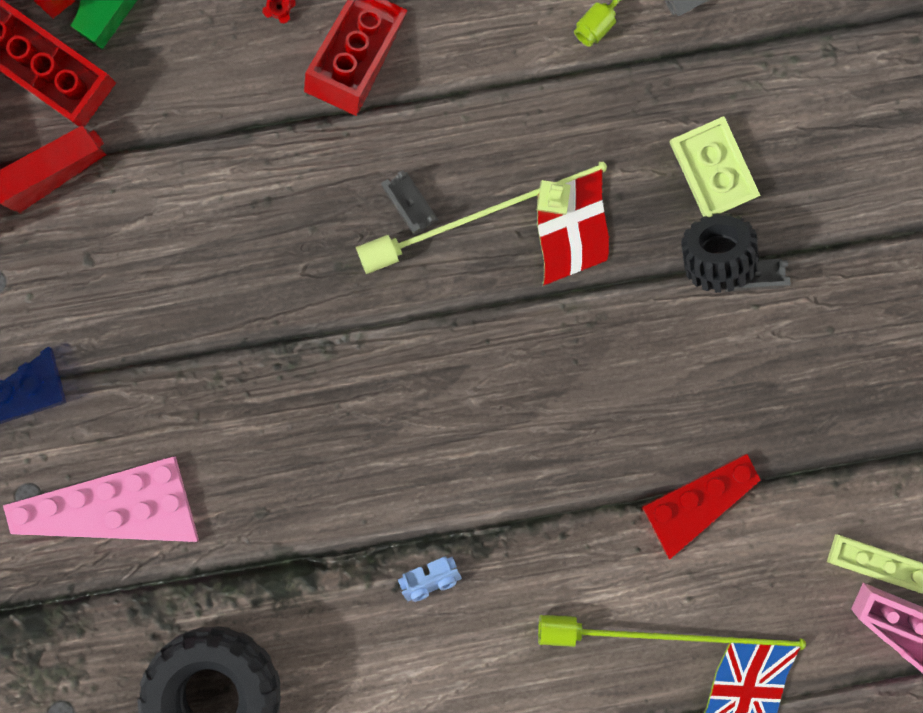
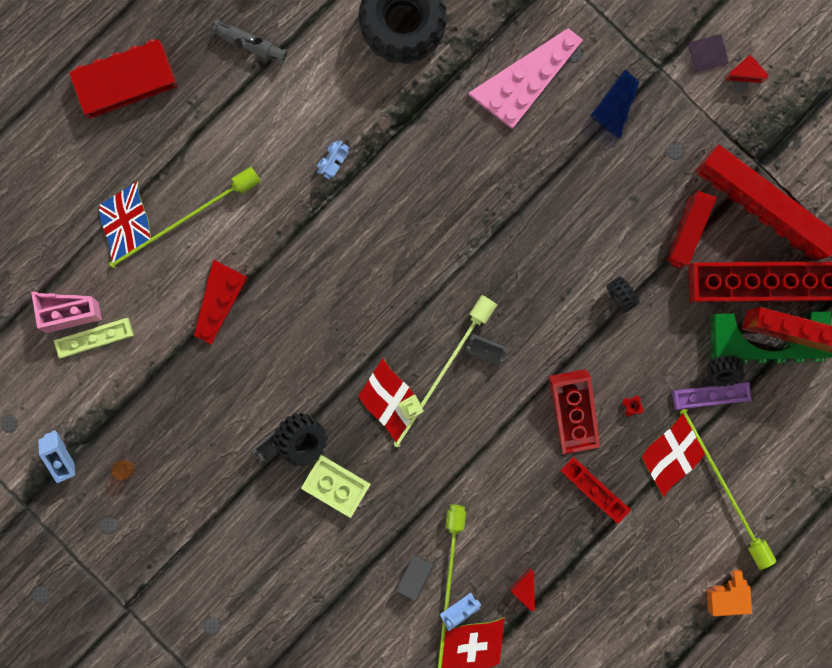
camera: 140 degrees right, 0 degrees up
none -> black tyre [606,276,640,313]

